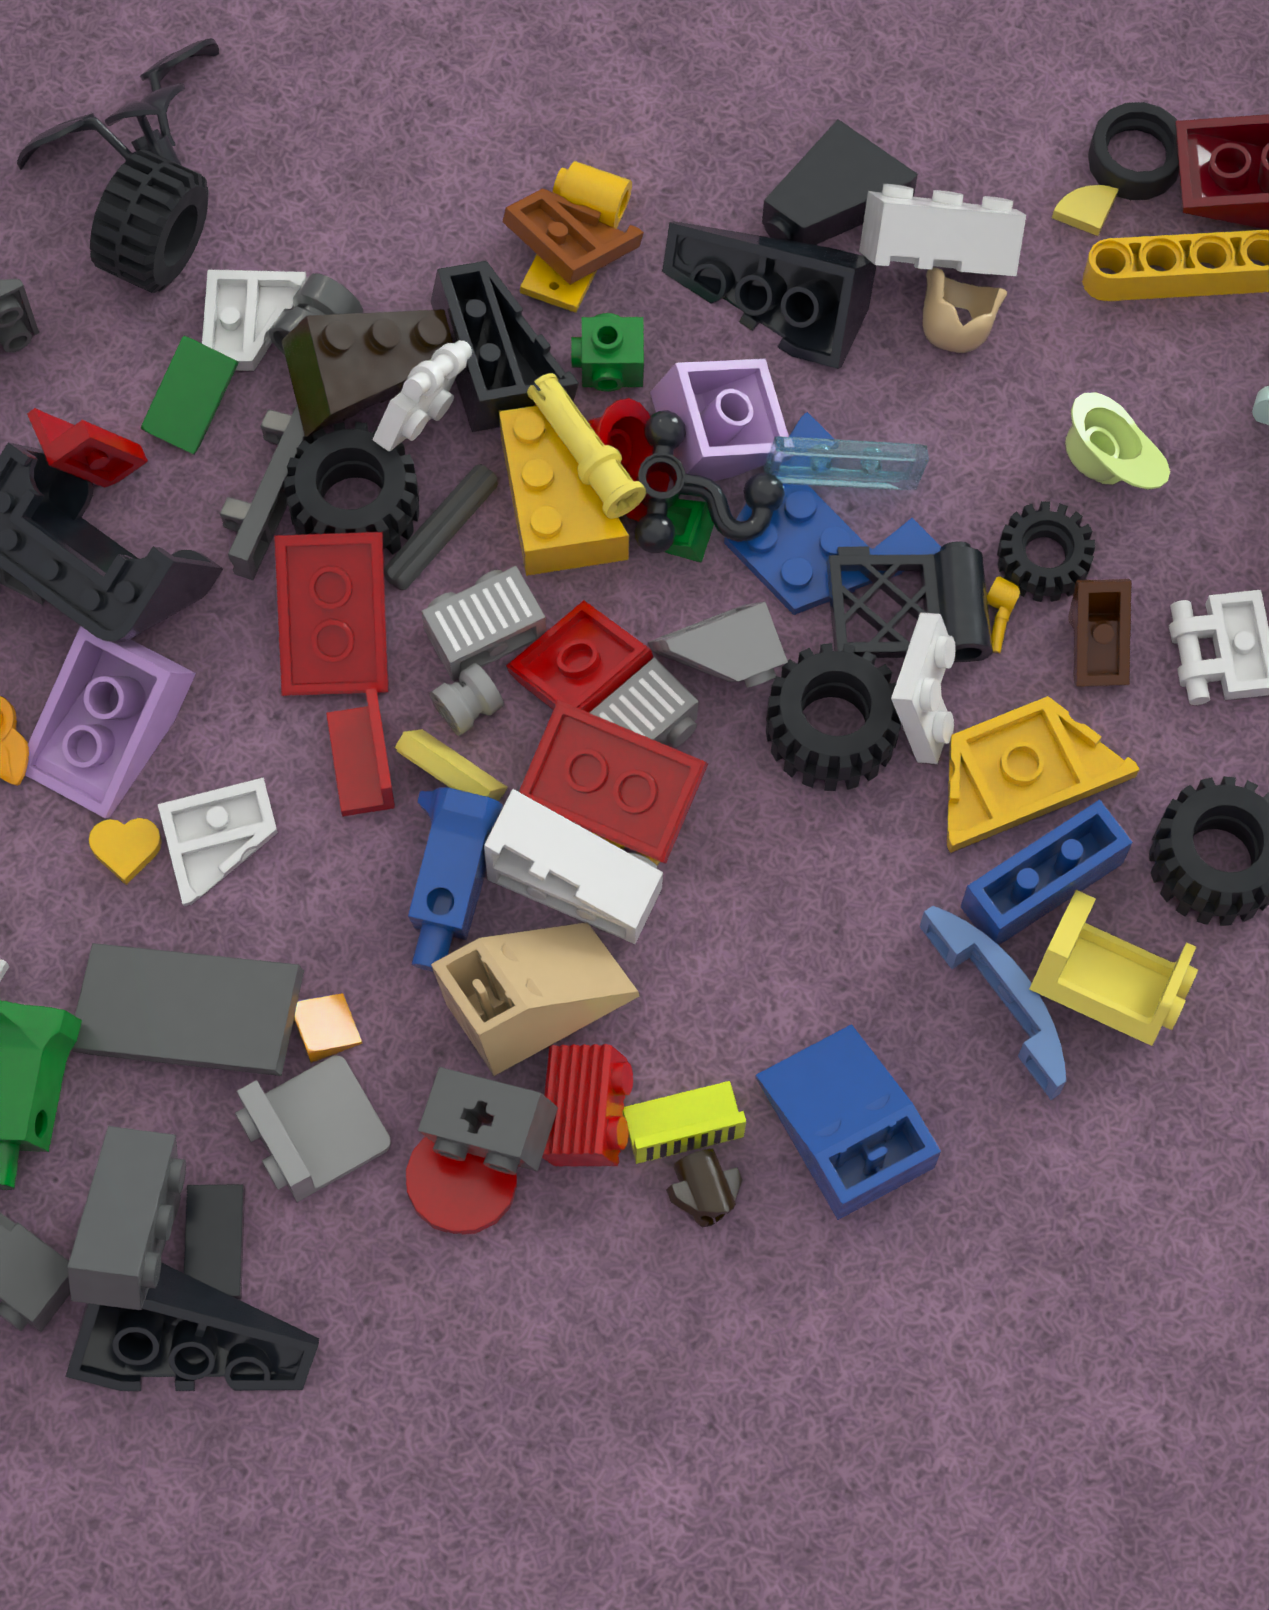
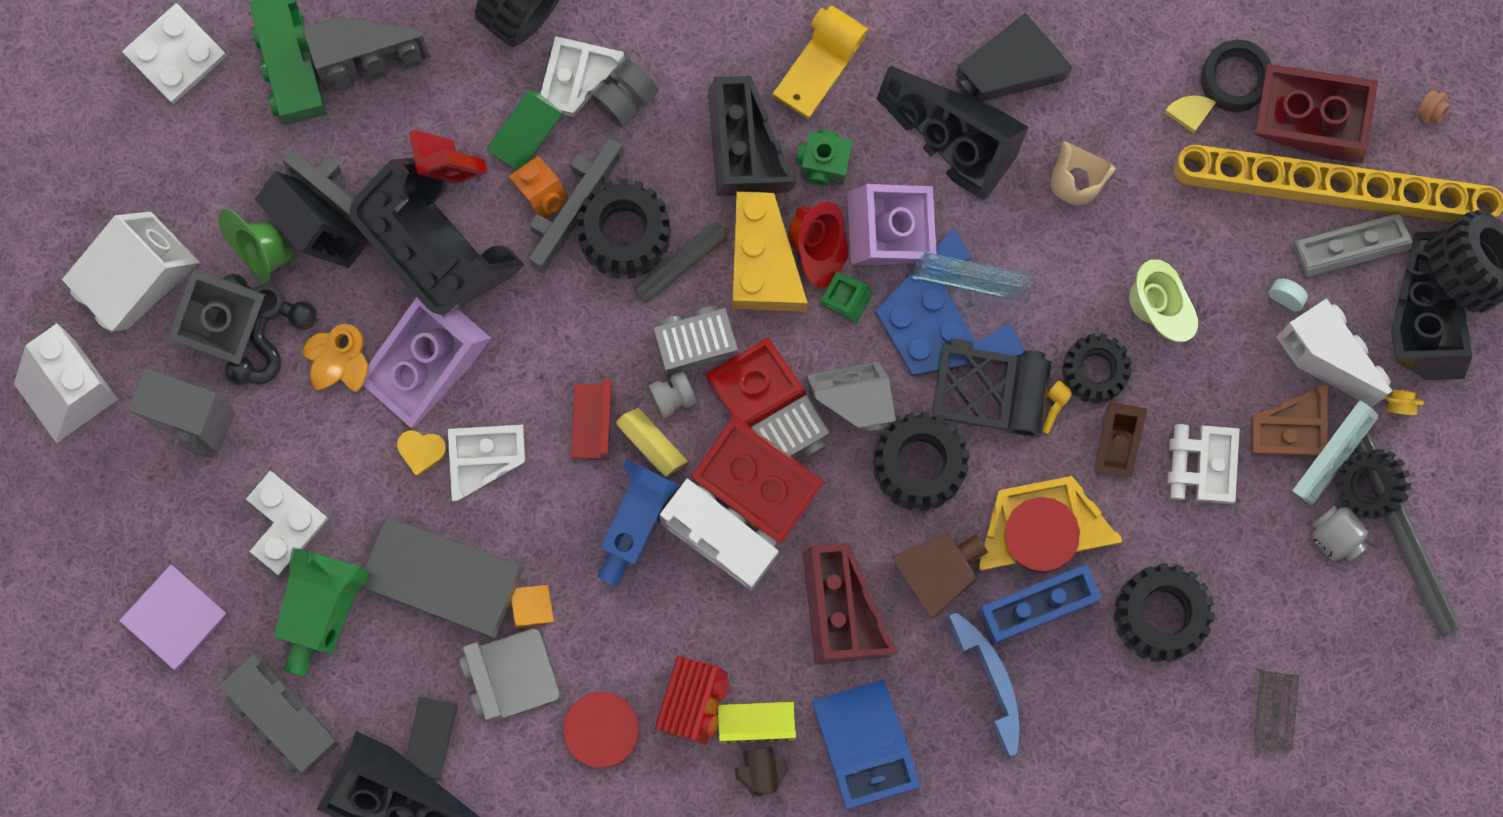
camera: 10 degrees right, 10 degrees up
dark grey wedge [67,1126,186,1310] -> none
red tile [274,532,389,696] -> none
dark brown wedge [281,309,453,438] -> none
white plate [373,340,472,452] -> none
dark grey brick [418,1067,558,1175] -> none
tan slope [431,922,639,1076] -> none
dark orange wing [502,188,644,285] -> none
light yellow pin [527,373,646,519] -> none
black piece [634,410,785,553] -> none
white wedge [859,184,1026,276] -> none
white plate [891,613,955,764] -> none
light yellow panel [1029,890,1198,1046] -> none
none -> orange bracket [509,156,569,219]
none -> dark red wedge [803,543,898,665]
none -> reddish brown torso [892,533,989,619]
none -> red tile [1004,497,1080,573]

